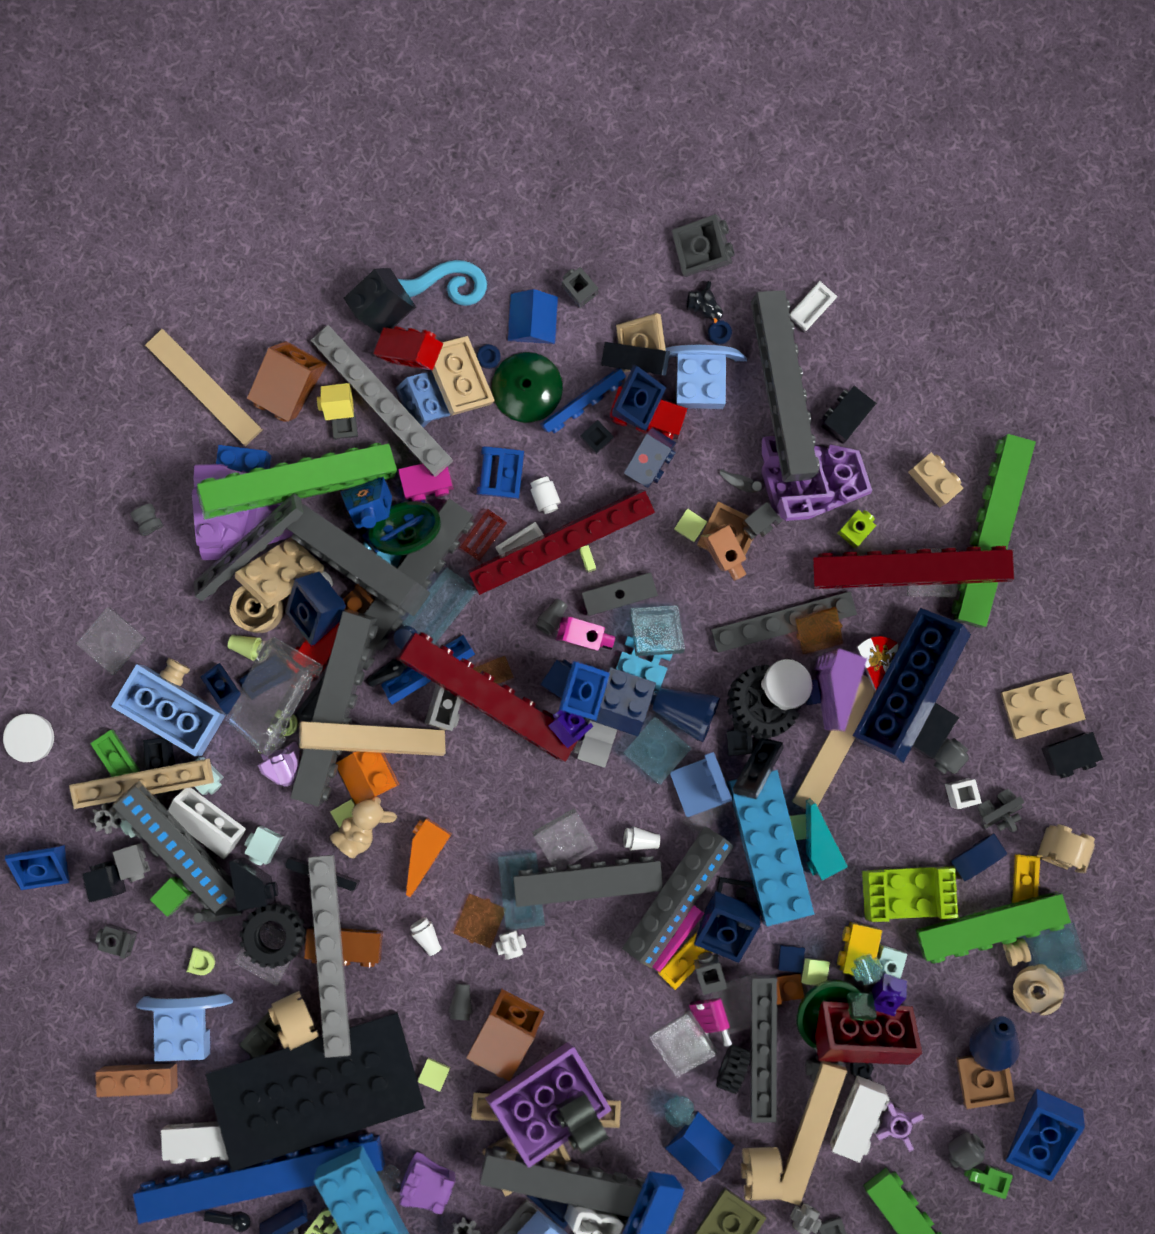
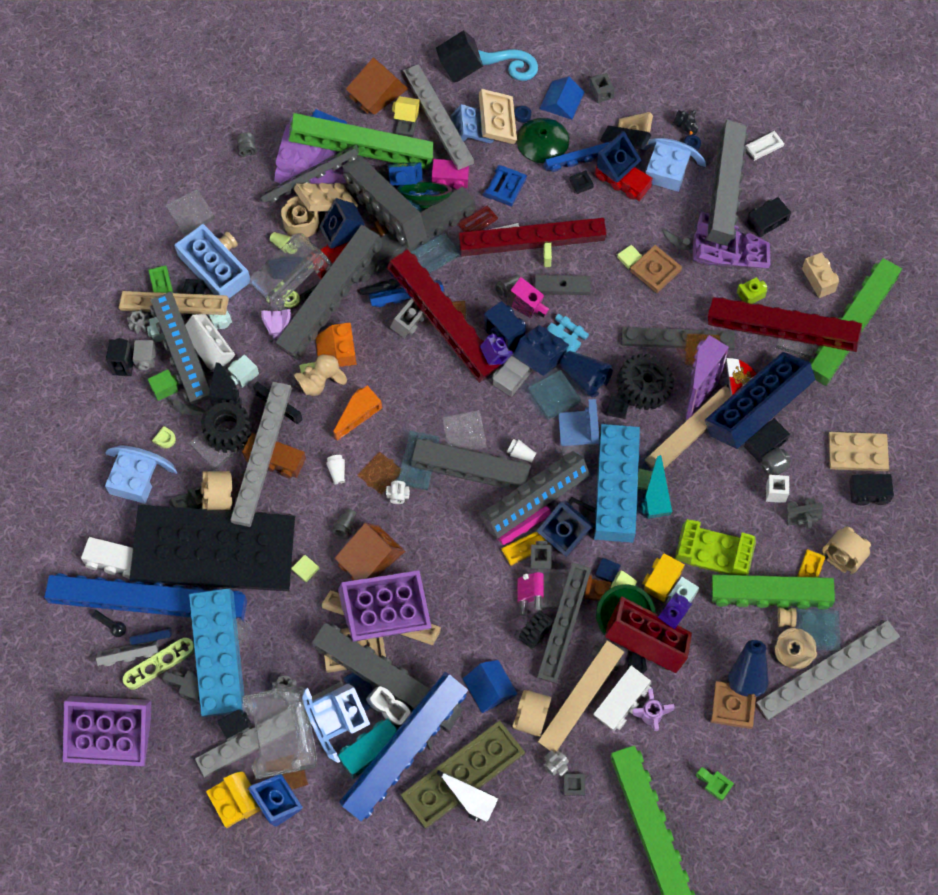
camera: 20 degrees right, 20 degrees down
white tile [3,714,54,762] -> none
blue slope [5,845,69,890] -> none
dark grey brick [95,924,137,959] -> none
nougat brick [96,1063,178,1097] -> none
tan tile [146,329,262,446] -> none
dark blue slope [200,663,241,715] -> none
tan tile [299,722,446,756] -> none
red brick [373,326,444,370] -> none
medium lavender piece [399,1151,455,1214] -> none
white brick [530,477,561,514] -> none
pearl dark grey brick [555,1091,609,1154] -> none
blue slope [559,661,610,720] -> none
brick [624,428,676,488] -> none
clear light blue plate [629,605,685,656] -> none
clear plate [649,1011,718,1078] -> none
clear light blue gear [664,1095,695,1128] -> none
dark grey plate [672,214,735,277] -> none
nougat torso [701,524,746,581] -> none
black tile [733,738,784,800] -> none
dark grey brick [742,502,782,540] -> none
white tile [761,659,812,710] -> none
dark blue tile [806,679,822,705] -> none
clear green tile [847,992,877,1021] -> none
clear light blue gear [851,954,884,985] -> none
dark grey head [947,1132,986,1171] -> none
dark blue slope [951,833,1008,882] -> none
blue slope [1005,1089,1085,1181] -> none
none -> light grey plate [756,621,900,721]

